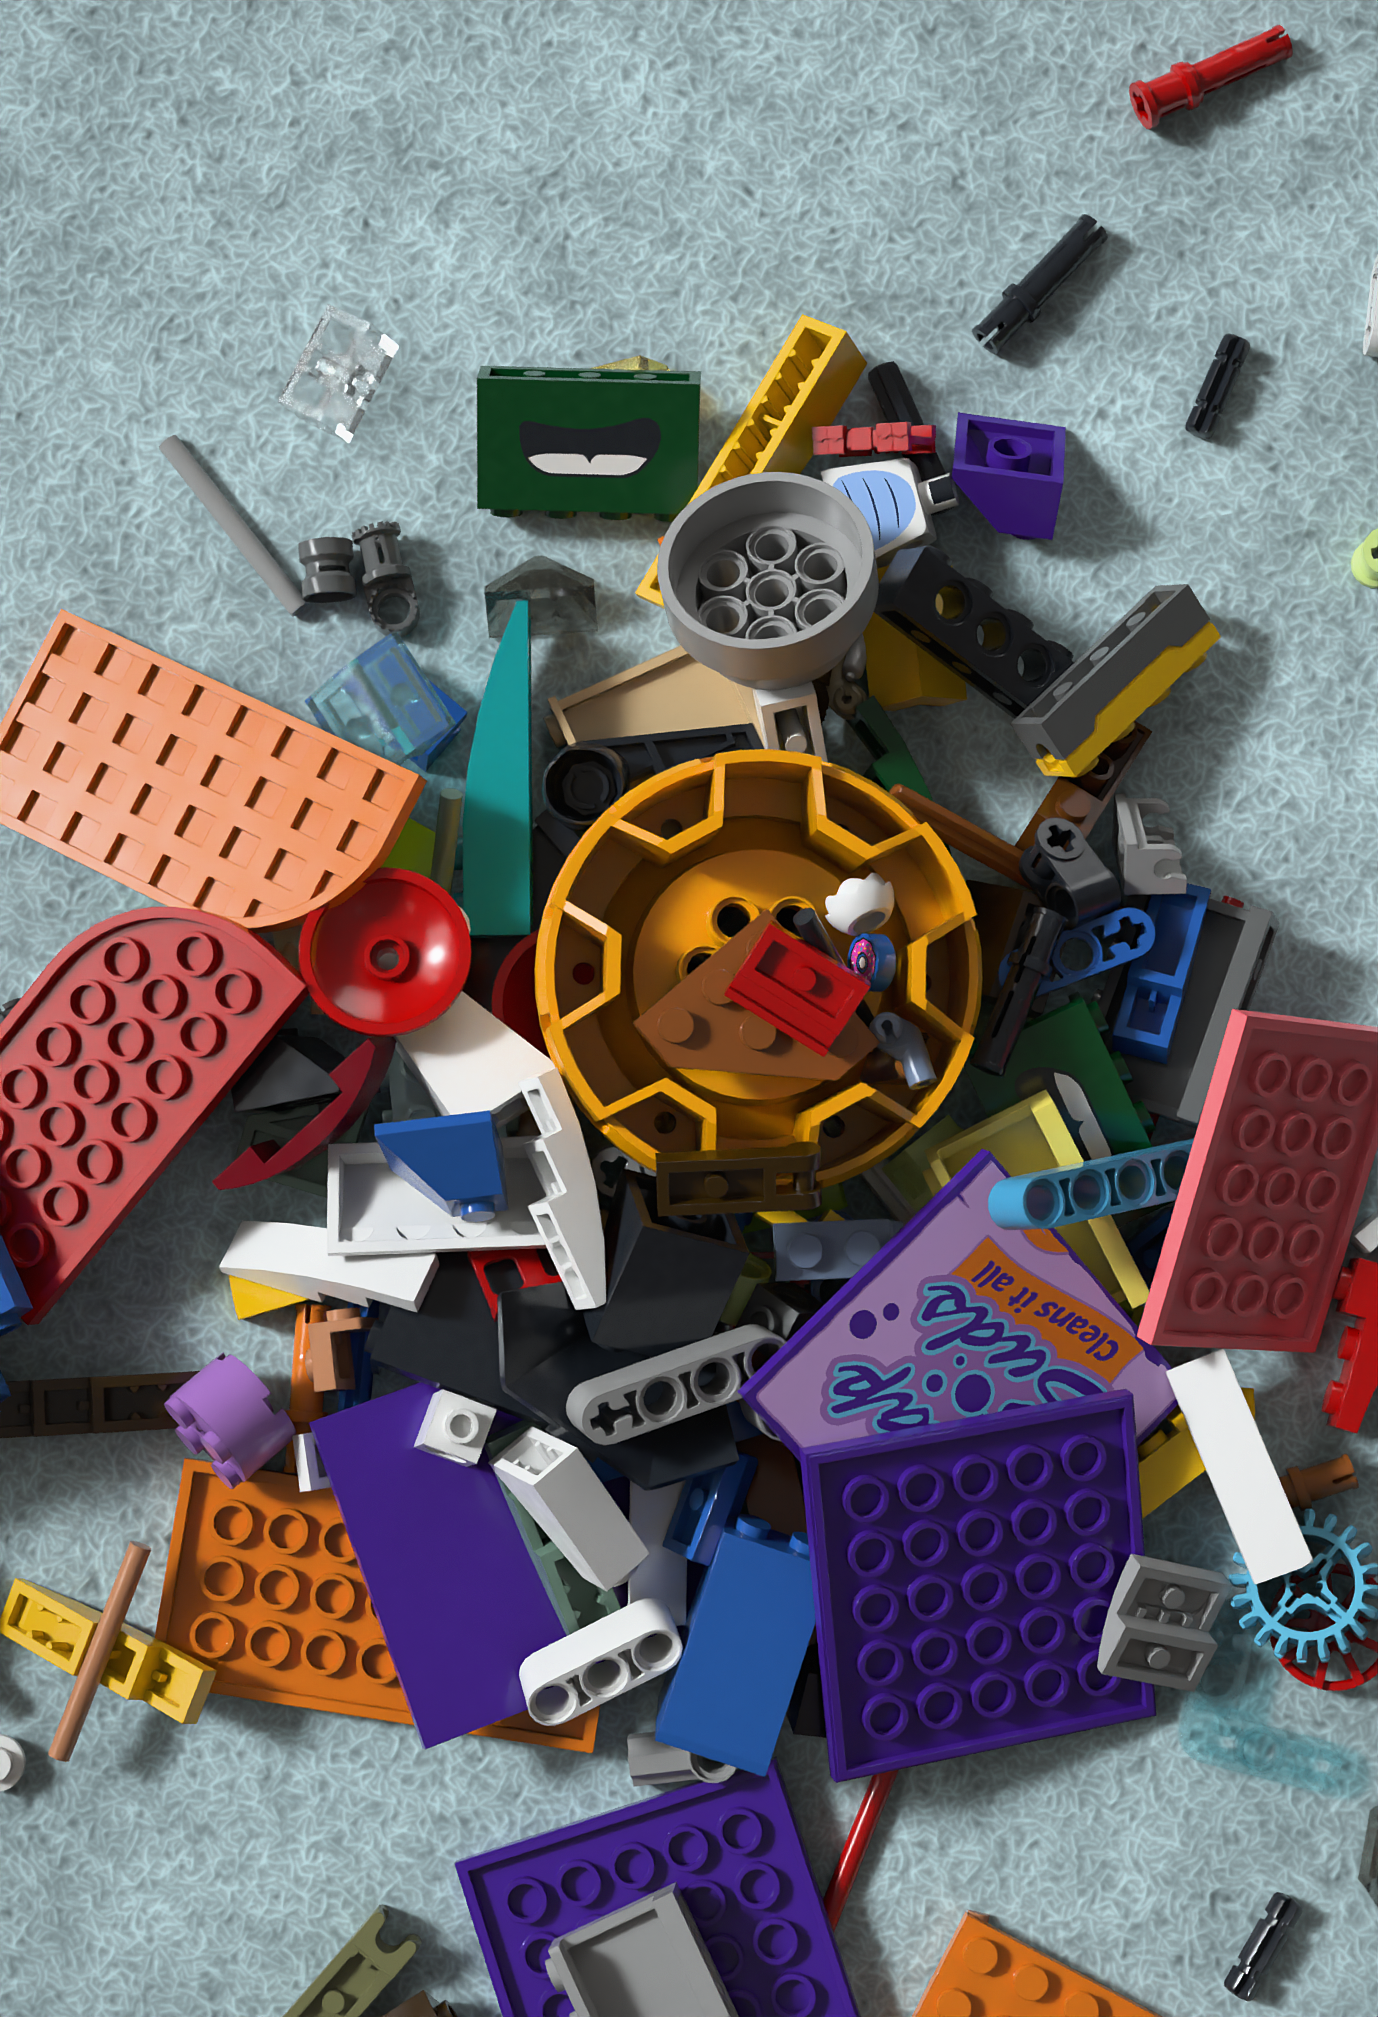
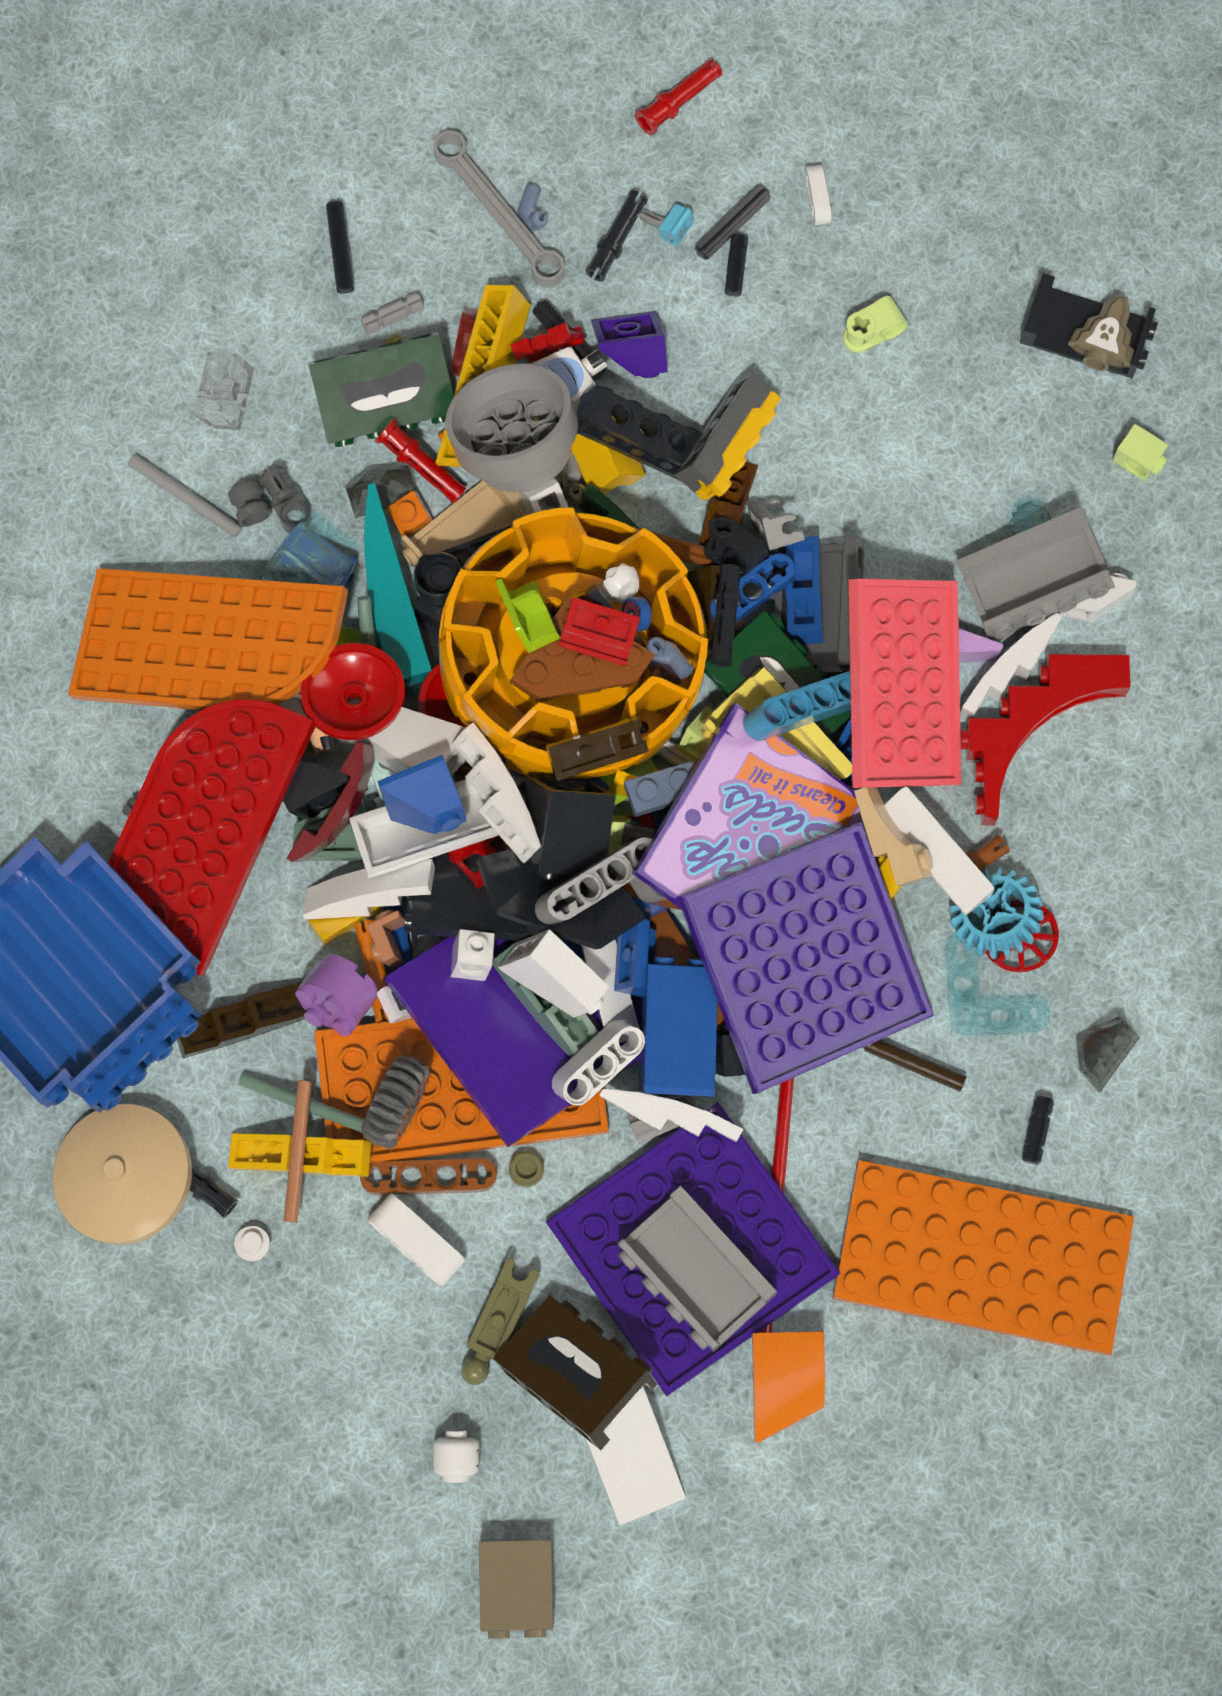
camera: 25 degrees left, 10 degrees down
light grey slope [1097,1554,1233,1692] -> none
none -> sand green bar [239,1072,365,1133]
none -> black axle [326,201,354,294]
none -> dark orange beam [360,1158,497,1196]
none -> light grey axle [361,292,424,334]
none -> dark grey gear [362,1054,430,1150]
none -> white beam [367,1193,466,1287]
none -> red pin [374,418,467,503]
none -> orange plate [386,490,433,537]
none -> light grey piece [433,130,564,288]
none -> clear red plate [451,312,476,376]
none -> lime panel [495,578,560,653]
none -> olive tile [509,1151,544,1188]
none -> sand blue arm [517,184,548,231]
none -> white slope [600,1089,743,1142]
none -> medium azure piece [640,203,694,247]
none -> black axle [695,185,771,260]
none -> tan slope [854,787,933,886]
none -> dark brown piece [864,1040,967,1092]

